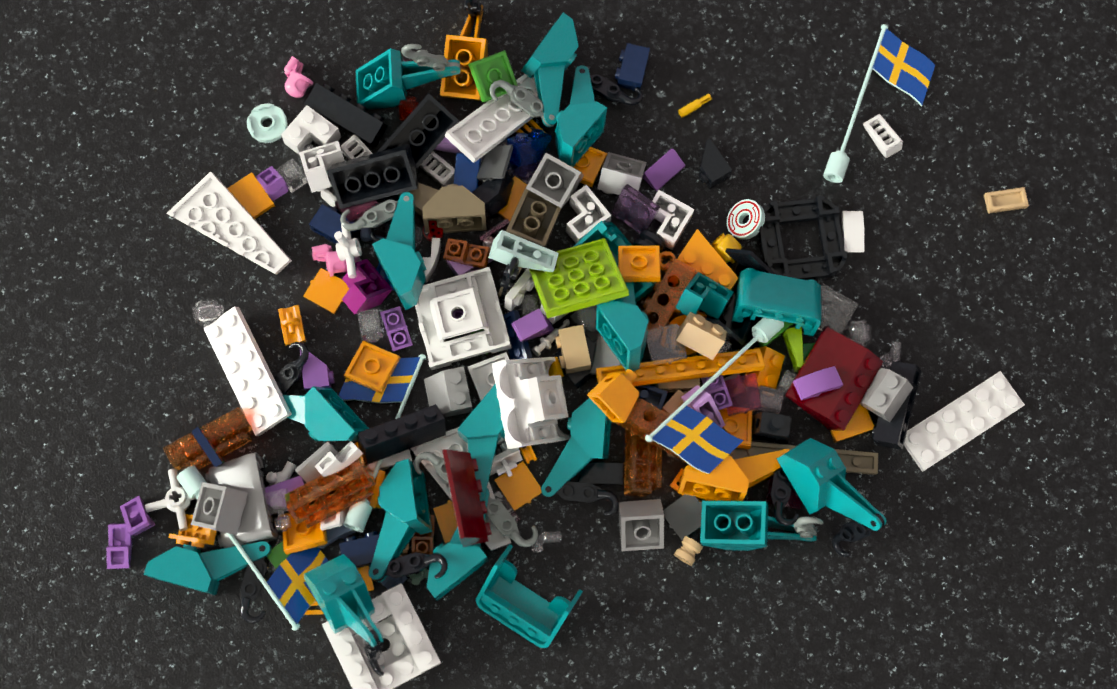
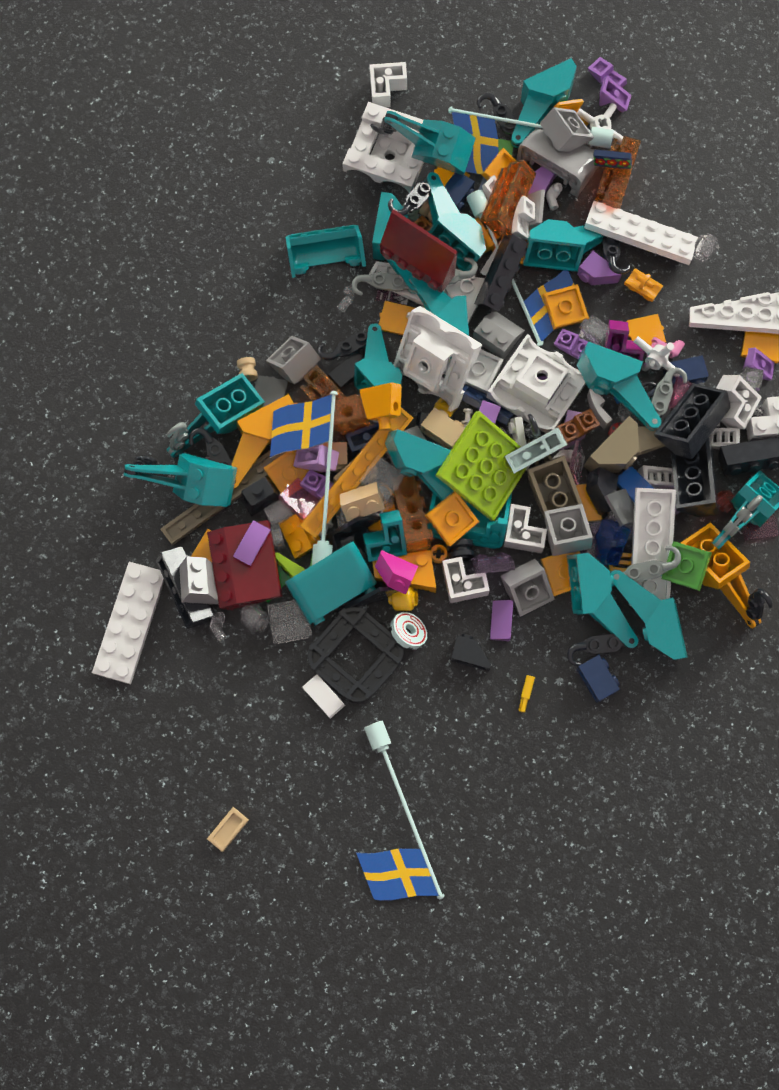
camera: 145 degrees right, 0 degrees up
clear plate [265,488,292,532] -> none
white slope [863,114,903,158] -> none
none -> dark pink slope [375,551,418,594]

